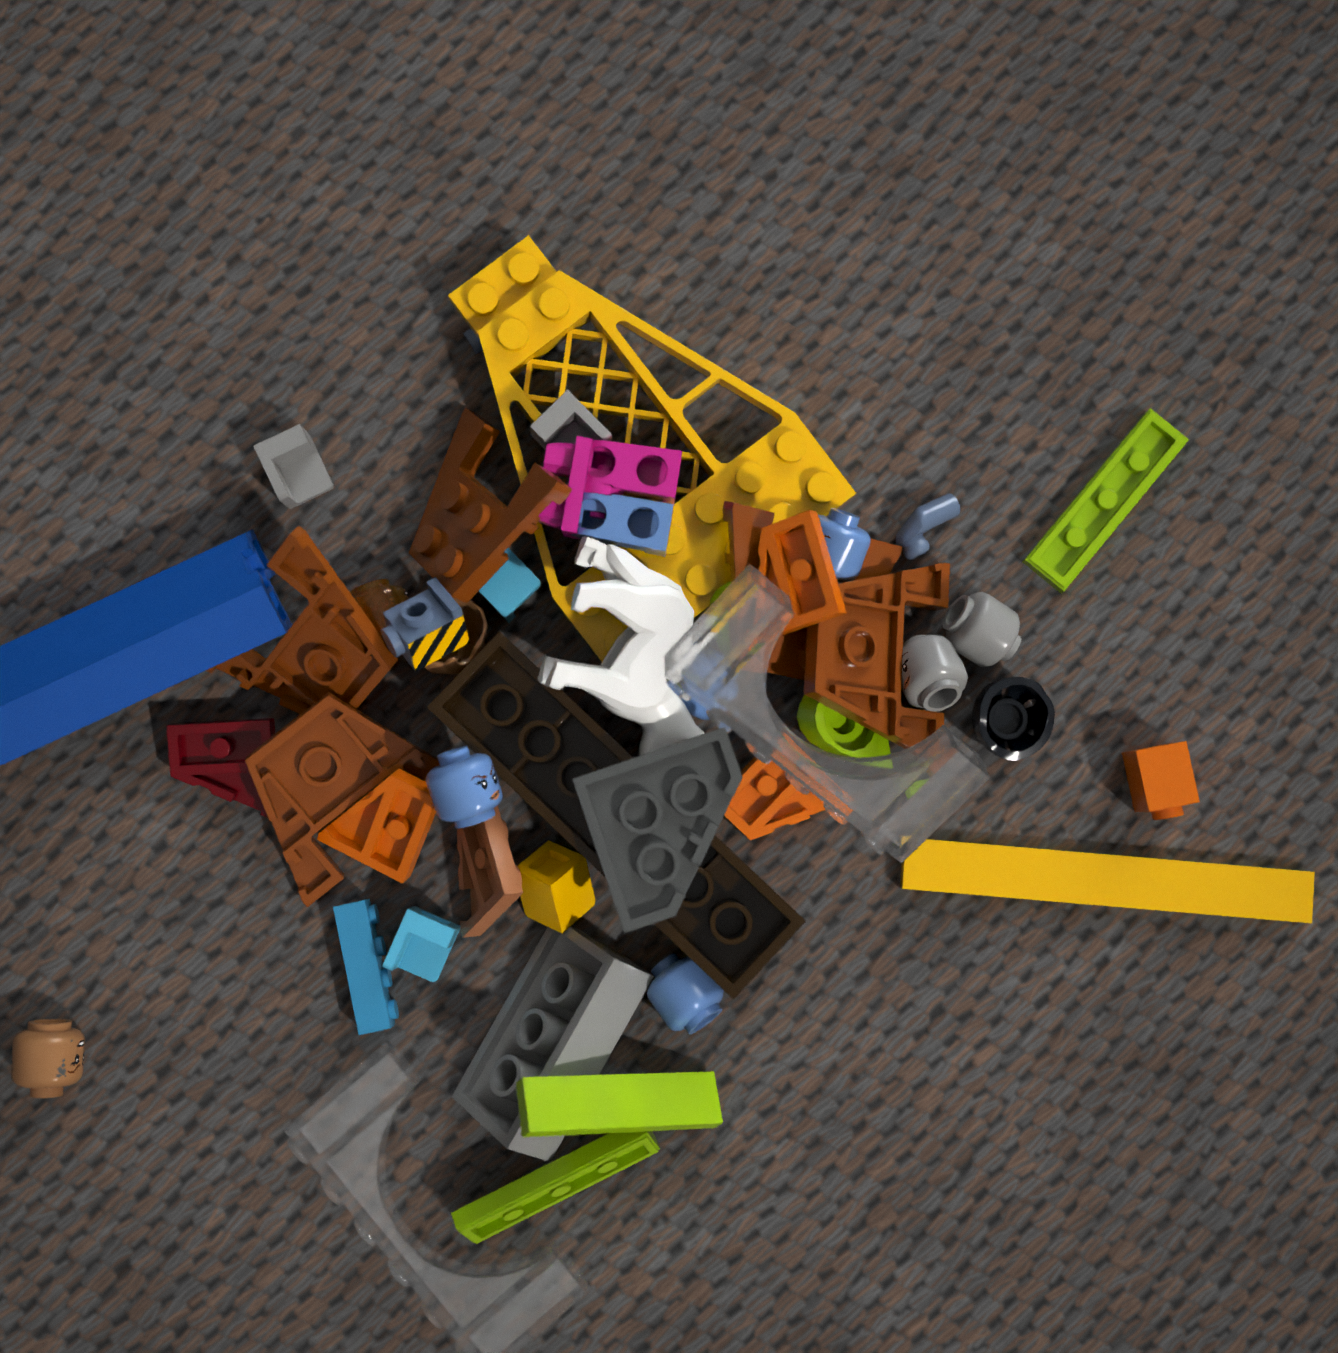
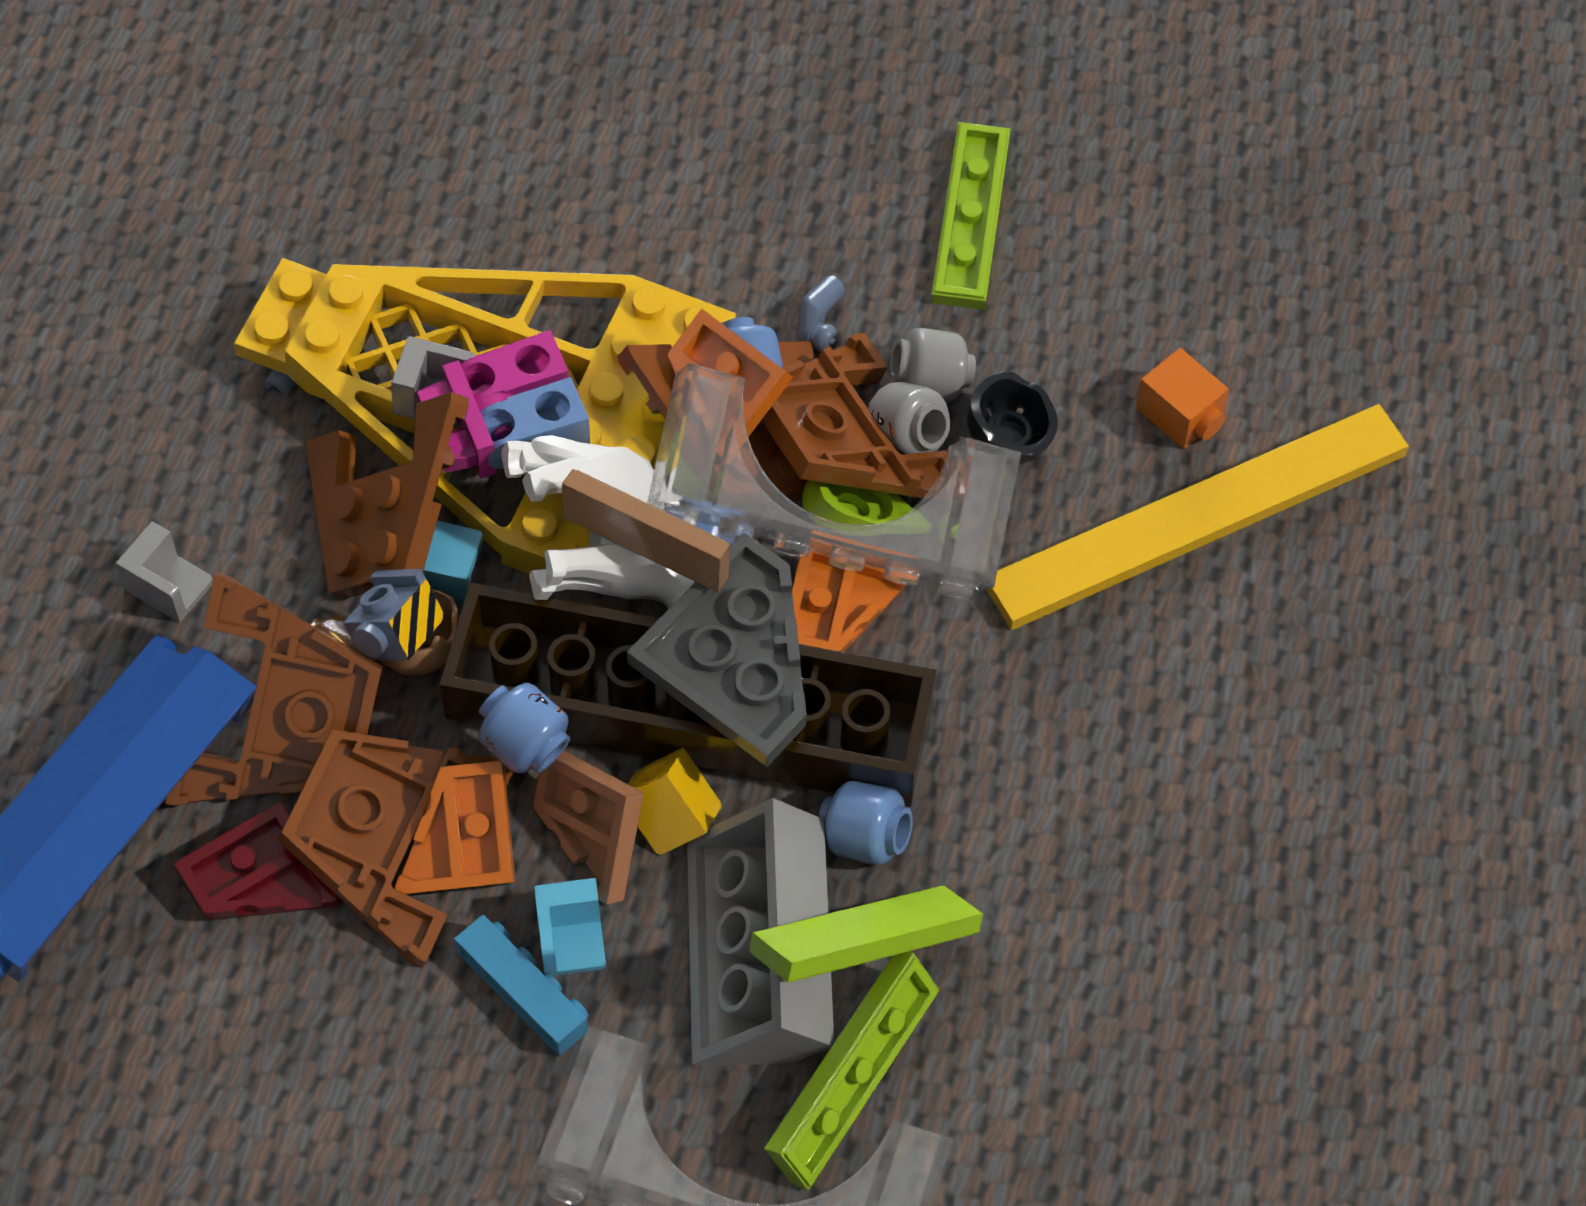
camera: 30 degrees left, 25 degrees down
none -> medium nougat tile [562,469,730,593]

